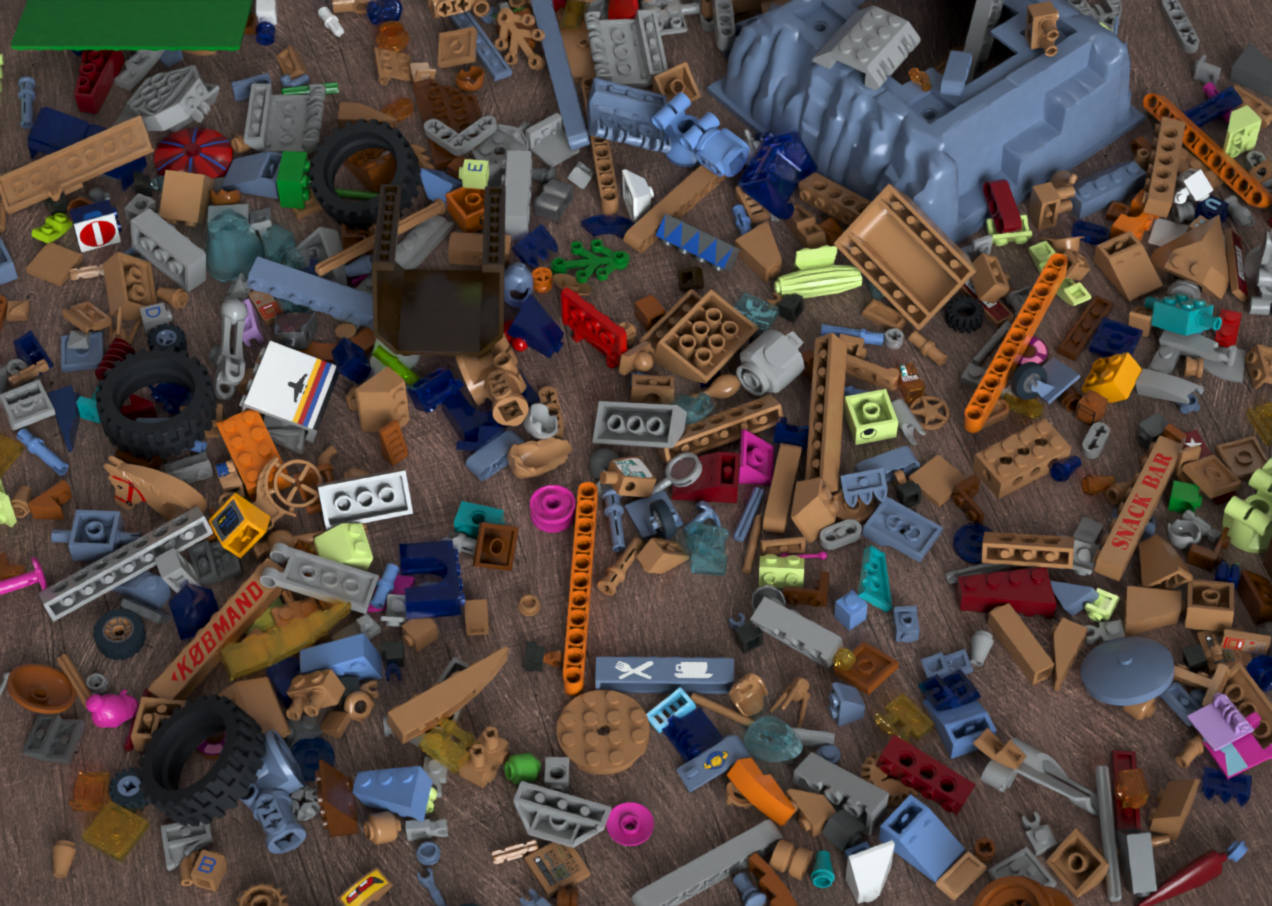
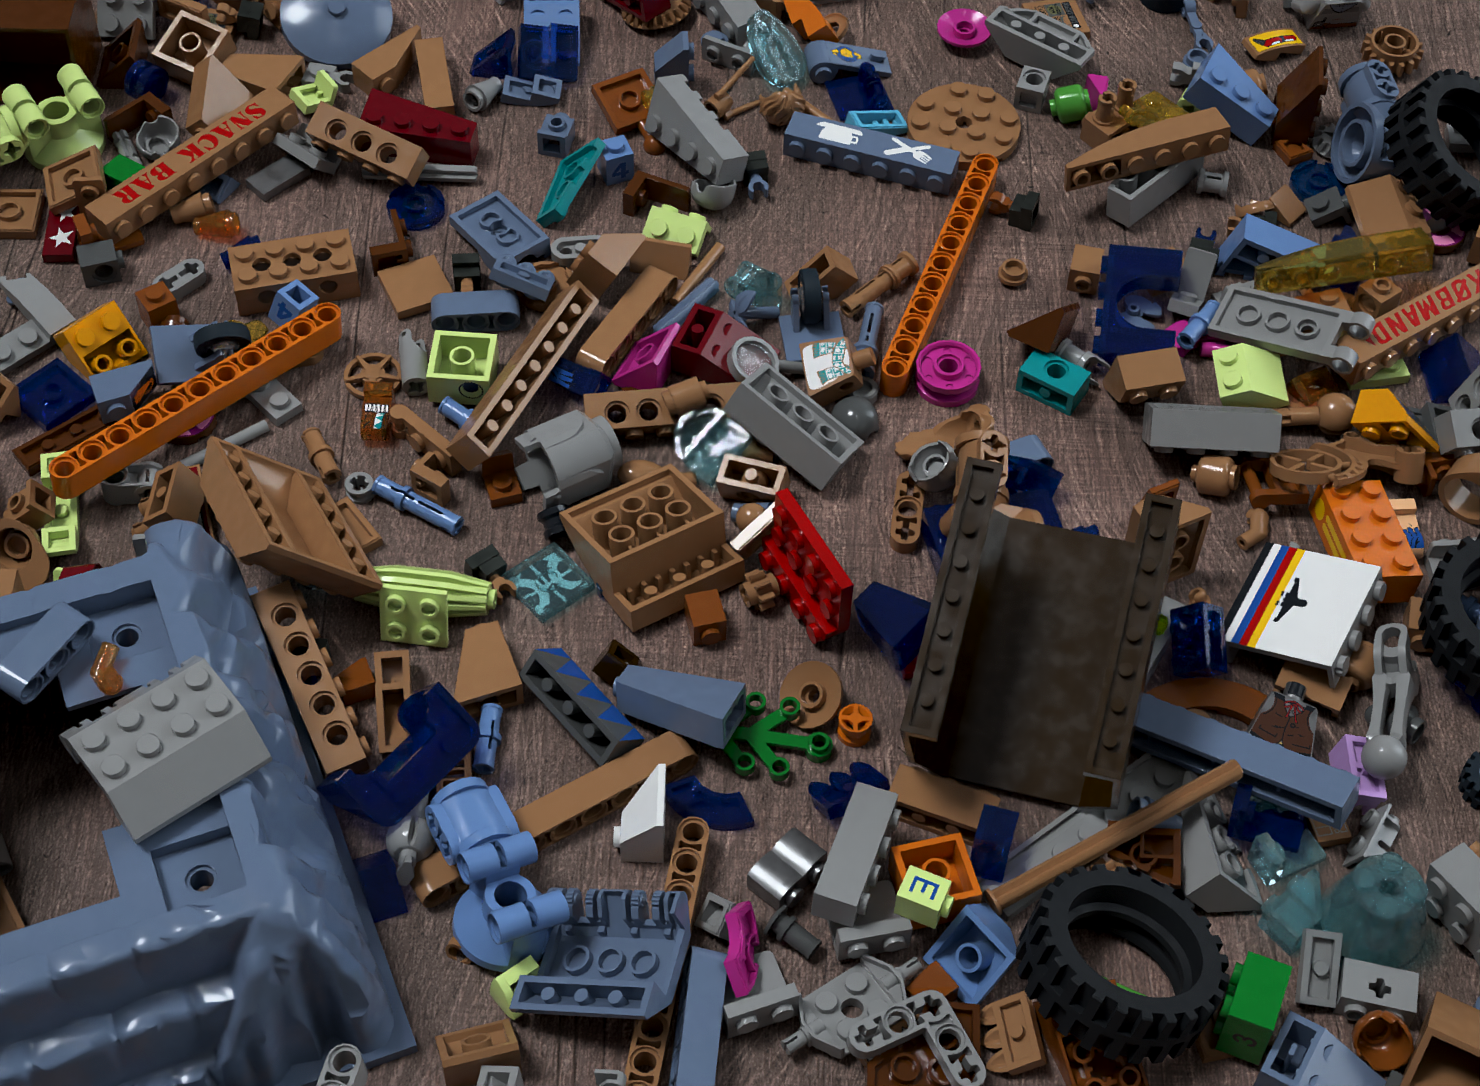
camera: 165 degrees left, 0 degrees up
medium nougat brick [286,669,346,721] -> none
axle [491,839,539,864] -> none
sand blue piece [504,262,534,308] -> none
clear light blue slope [691,535,727,576] -> none
clear yellow plate [874,693,935,745] -> none
sand blue slope [1050,581,1100,616] -> none
none -> sand blue slope [88,359,158,424]
none -> medium blue brick [268,279,319,326]
none -> clear blue slope [469,28,517,79]
none -> sand blue slope [613,664,746,749]
none -> medium nougat brick [661,376,711,417]
none -> dark pink tile [723,900,759,998]
none -> clear blue slope [970,804,1020,883]
none -> dark pink slope [1085,74,1109,111]
none -> medium nougat slope [1102,347,1186,404]

